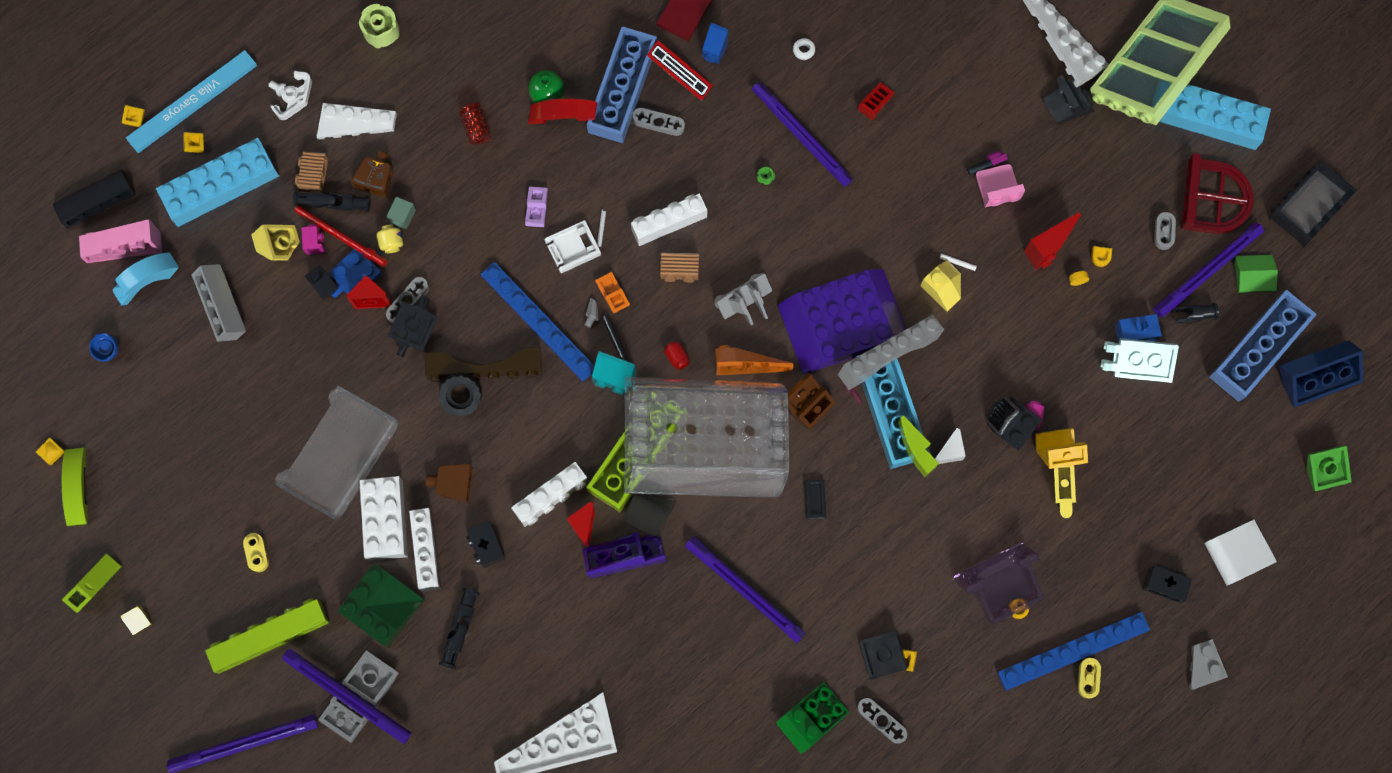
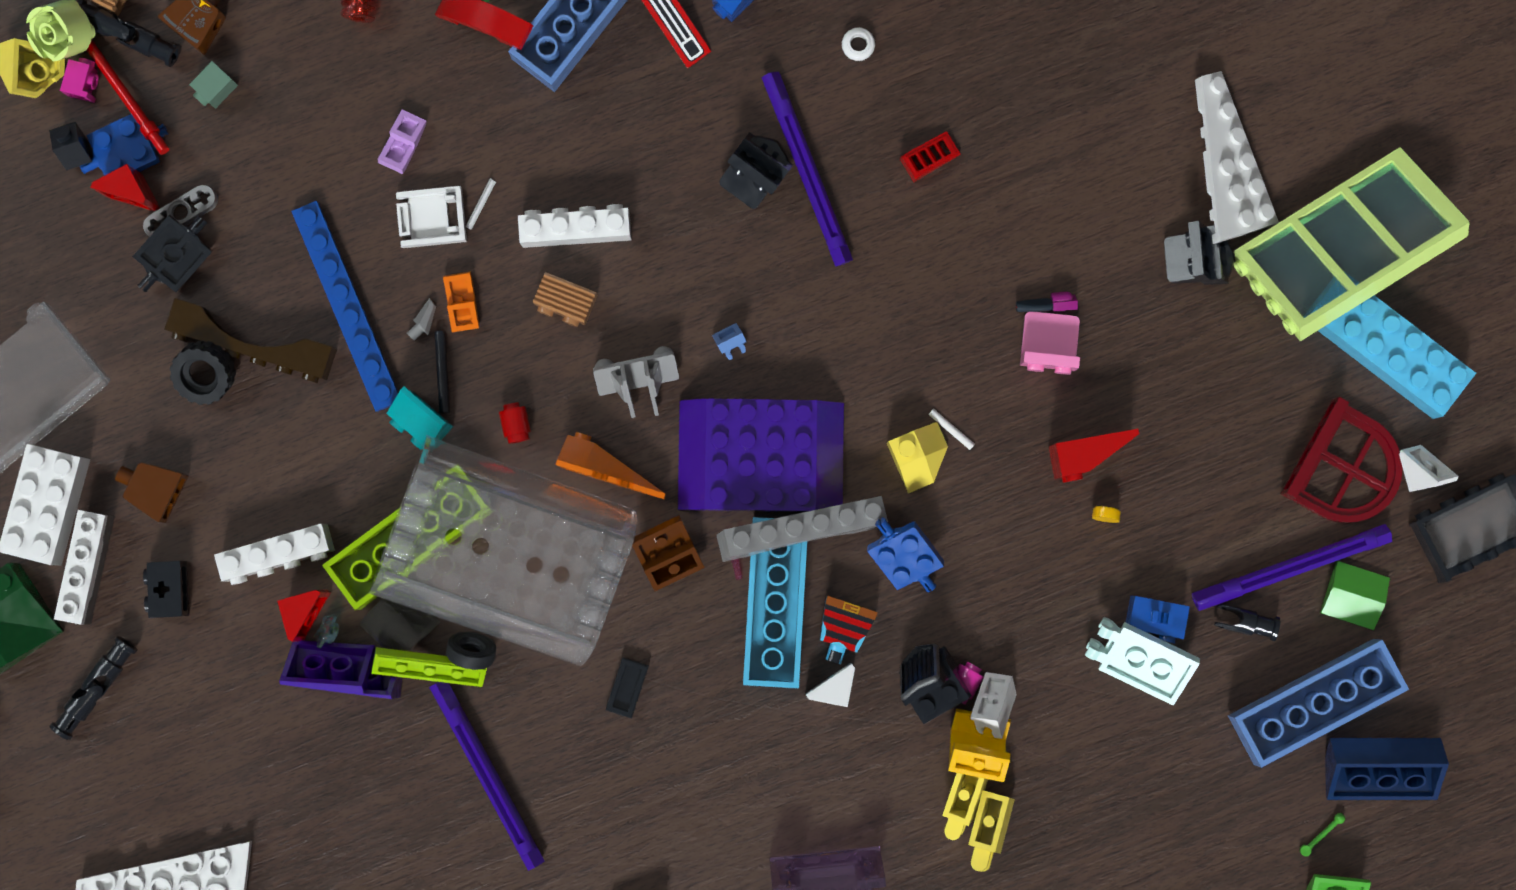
camera: 20 degrees right, 10 degrees up
light yellow head [376,225,403,254] -> none
light grey beam [633,108,685,136] -> none
bright green plate [757,167,775,185] -> none
lime slope [898,415,939,477] -> none
yellow tile [1091,246,1112,267] -> none
light grey plate [1154,212,1176,250] -> none
none -> yellowish green brick [26,0,95,61]
none -> clear light blue plate [314,615,339,649]
none -> lime tile [371,647,487,687]
none -> black tyre [446,632,496,670]
none -> medium blue tile [712,323,746,360]
none -> black piece [719,132,793,209]
none -> torso [820,596,878,664]
none -> blue plate [867,517,944,592]
none -> light yellow brick [968,790,1015,872]
none -> white hinge [971,672,1016,739]
none -> bright green hinge [1299,813,1345,856]
none -> white slope [1399,445,1459,492]

